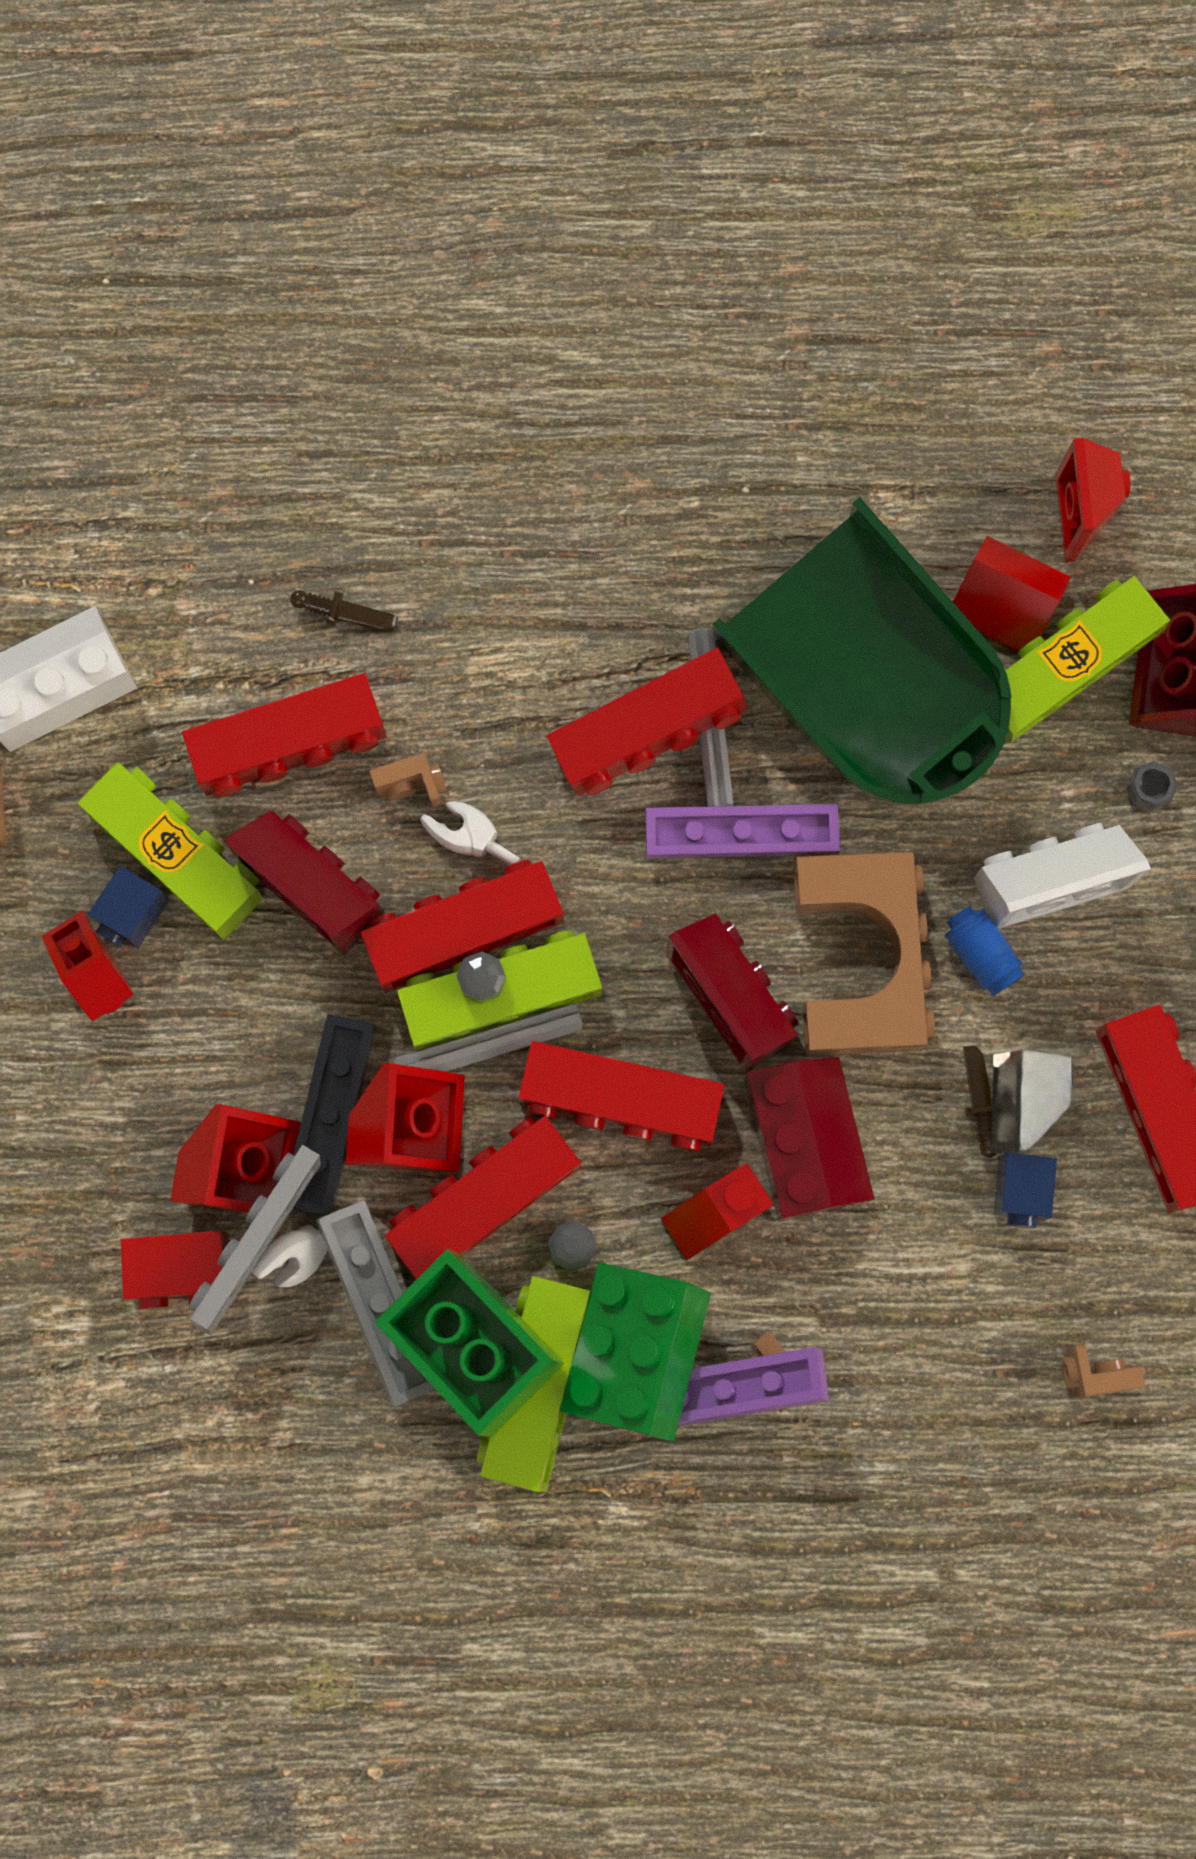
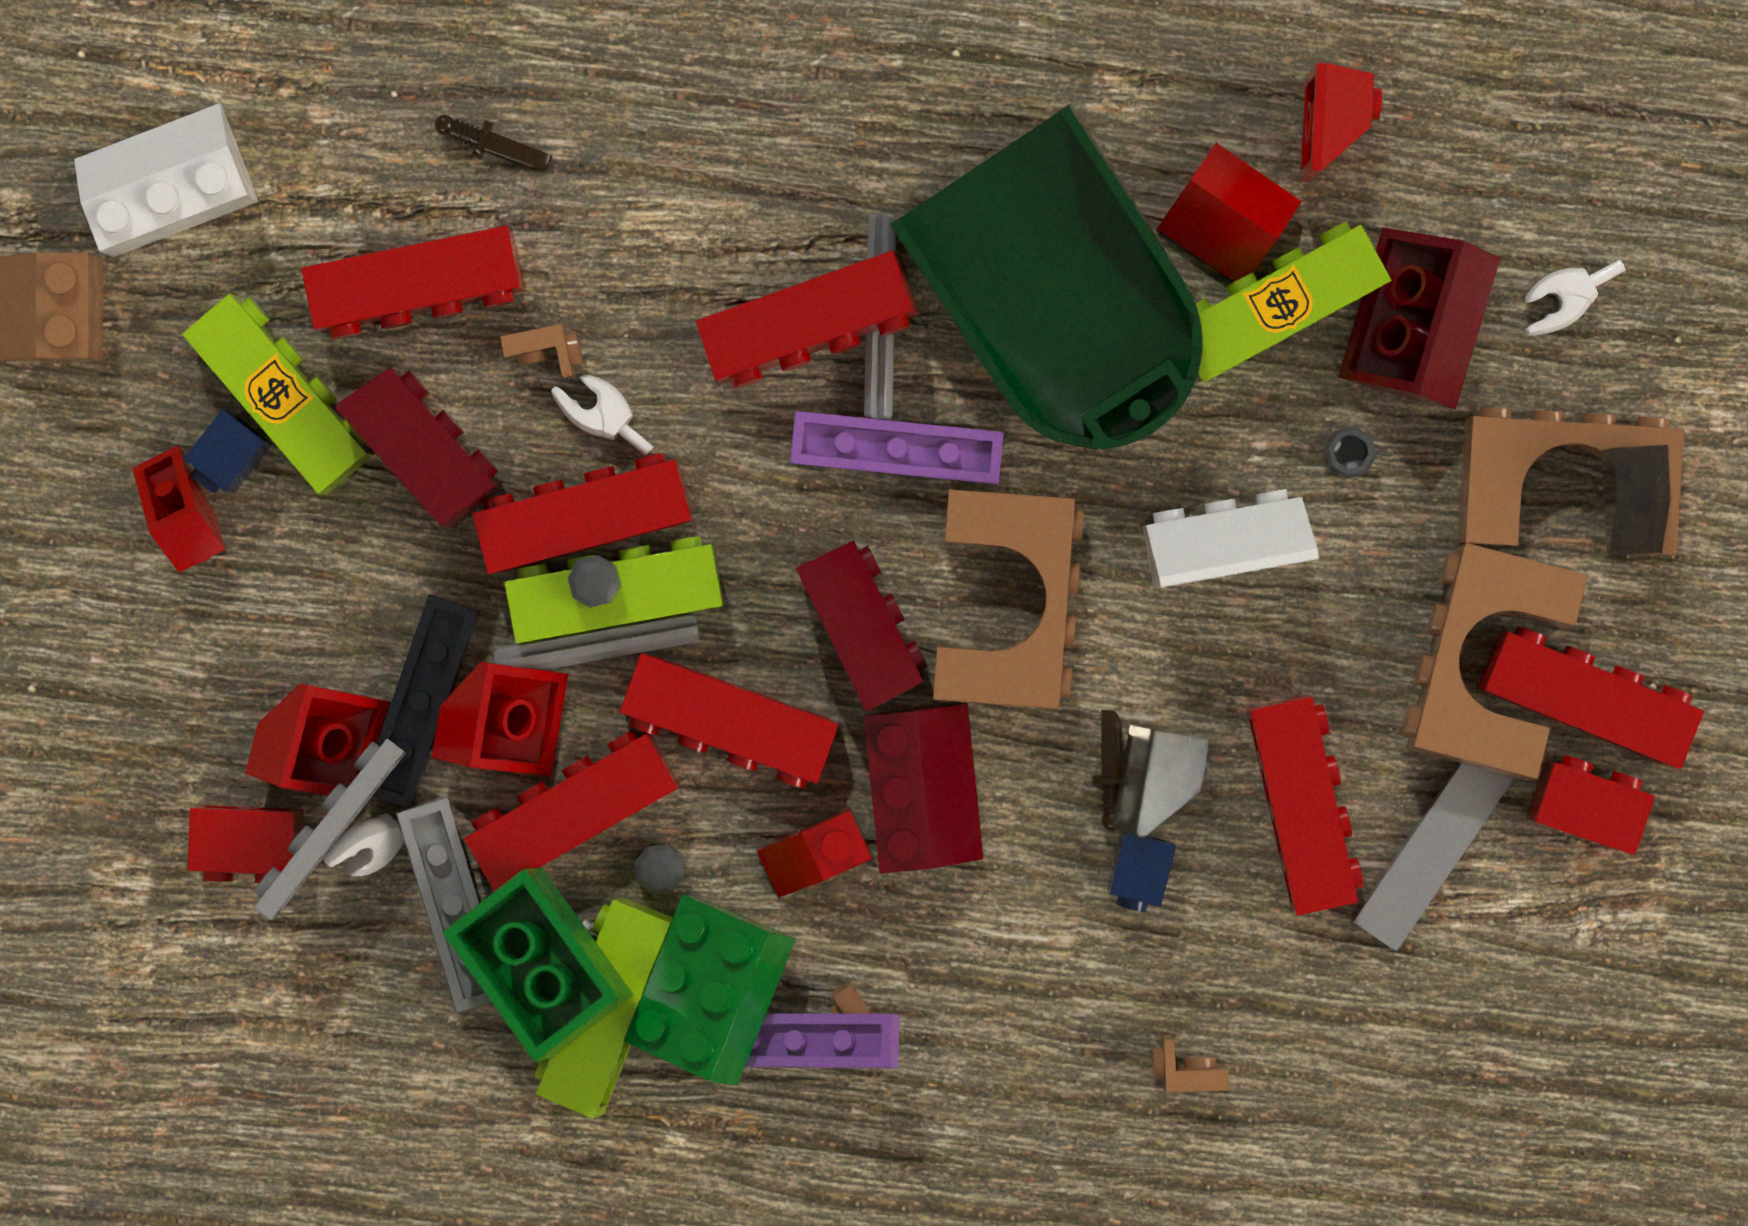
camera: 10 degrees right, 10 degrees up
blue head [944,906,1025,996] -> none

